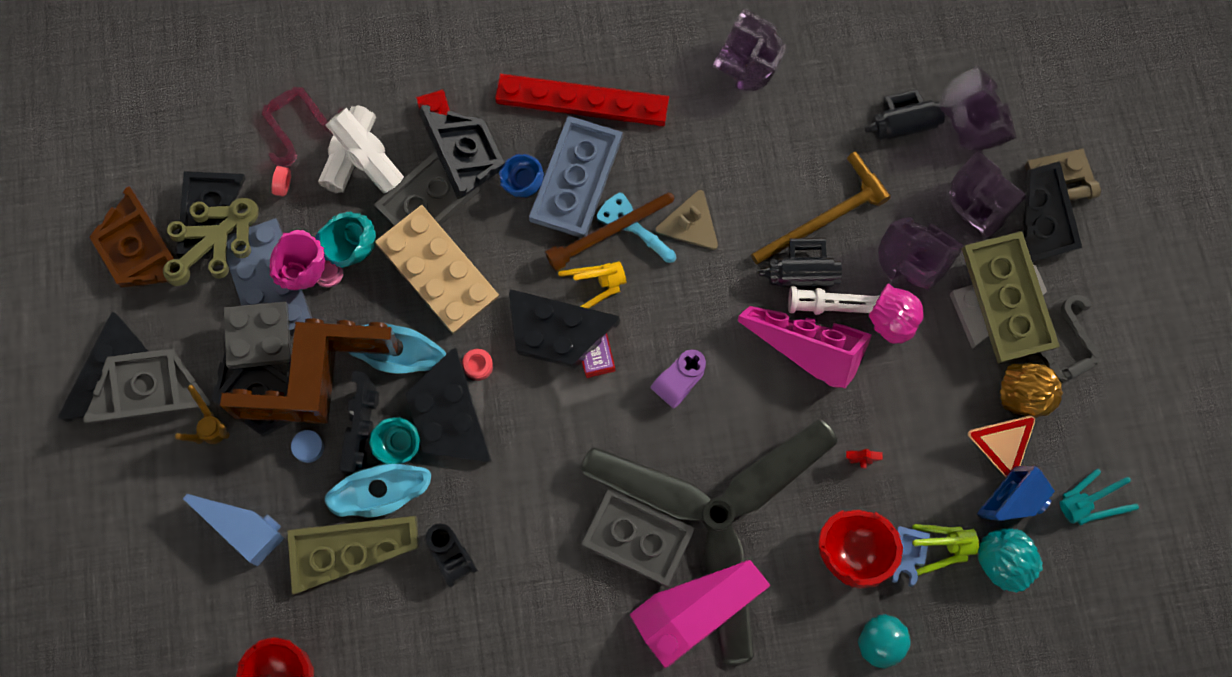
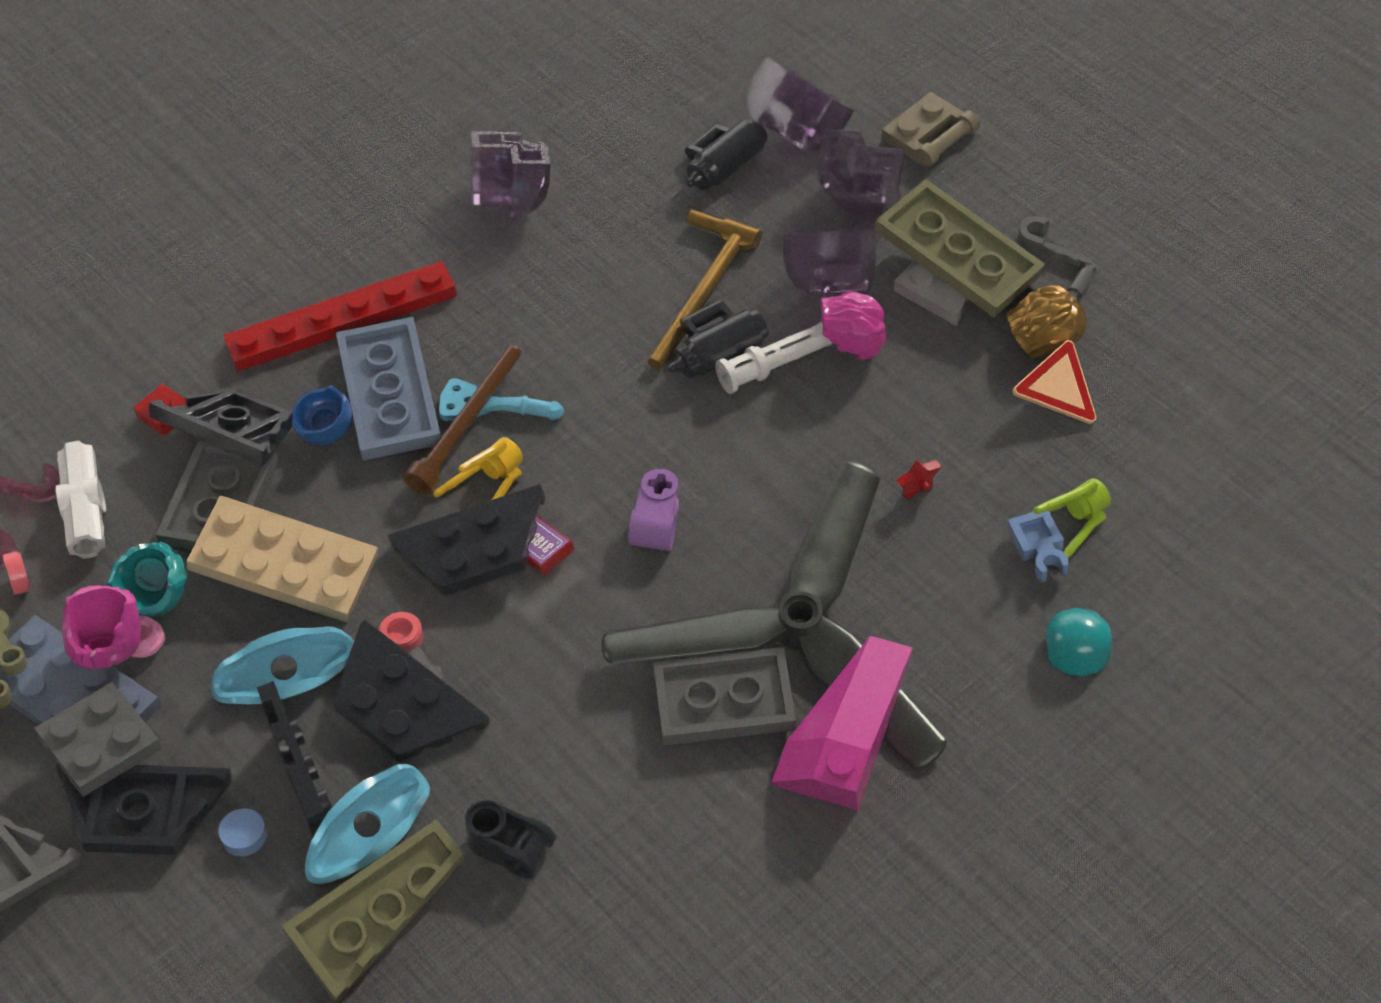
camera: 30 degrees left, 20 degrees down
pearl gold plant [175,385,230,444] -> none
medium blue slope [183,494,284,566] -> none
reddish brown bracket [220,318,398,424] -> none
white piece [326,108,404,194] -> none
teal hair [369,418,420,464] -> none
dark tan piece [655,190,718,250] -> none
dark pink wedge [738,306,872,388] -> none
red cylinder [819,510,903,588] -> none
blue slope [977,466,1055,520] -> none
teal hair [978,528,1043,593] -> none
black wing [1023,161,1082,262] -> none
teal plant [1059,469,1139,526] -> none

